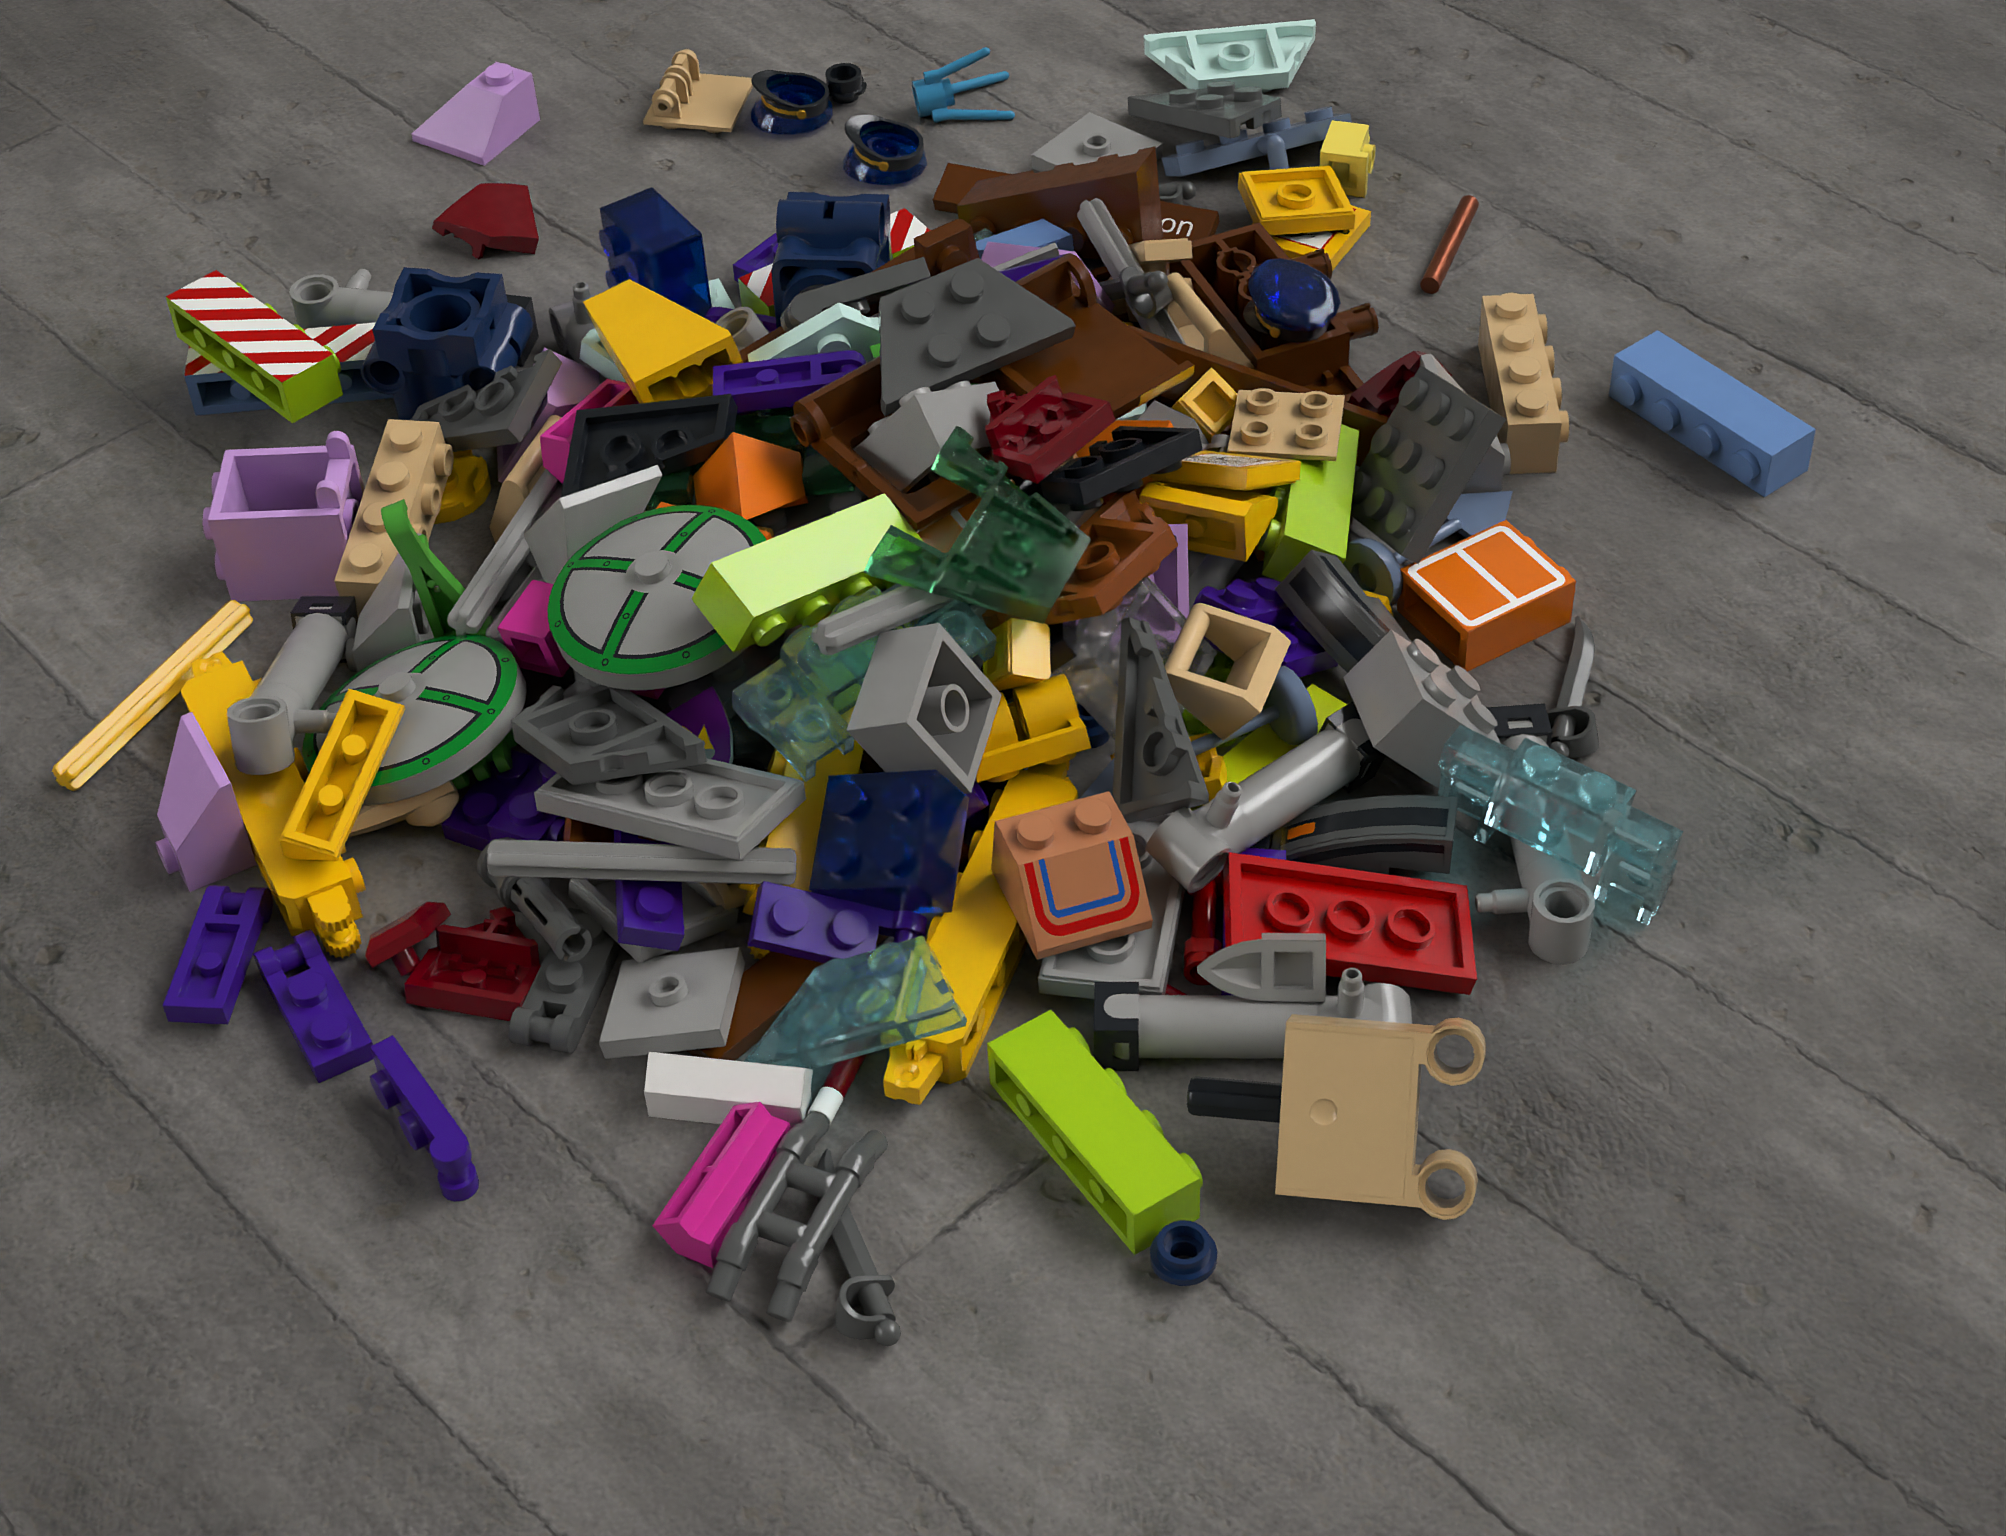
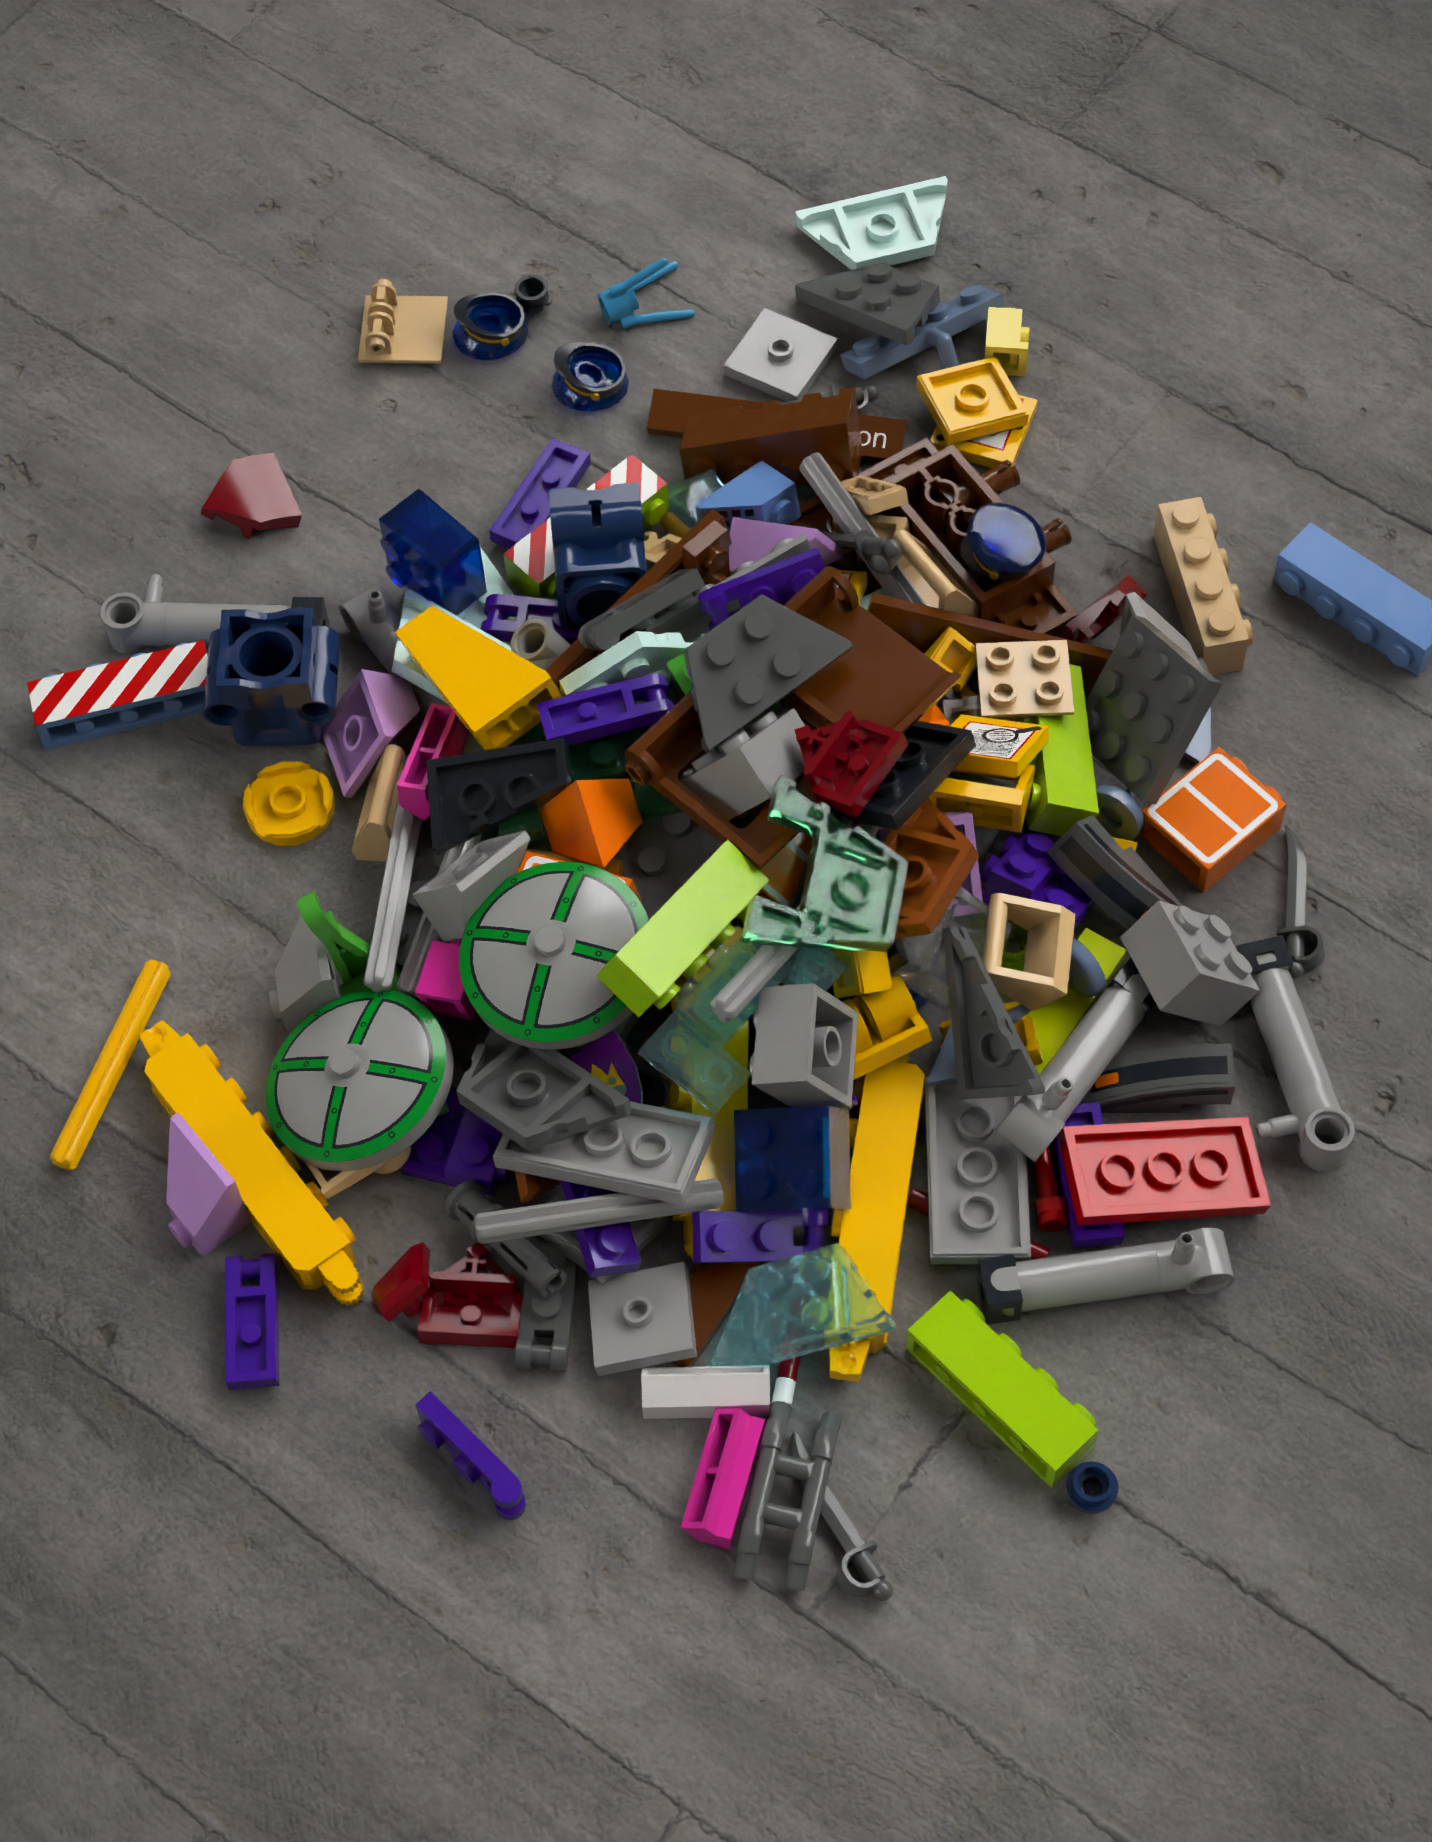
camera: 10 degrees left, 15 degrees up
brick [166,270,343,424] -> none
lavender container [203,431,364,601] -> none
light grey piece [227,596,358,775] -> none
dark purple plate [253,929,373,1083] -> none
yellow slope [279,688,405,861] -> none
tan brick [334,419,454,617] -> none
lavender slope [411,62,540,166] -> none
dark grey wing [411,349,562,452] -> none
nougat slope [991,791,1153,960] -> none
tan piece [1187,1014,1486,1220] -> none
light grey plate [1197,933,1326,1002] -> none
copper bar [1420,195,1479,294] -> none
clear light blue bracket [1437,724,1683,925] -> none

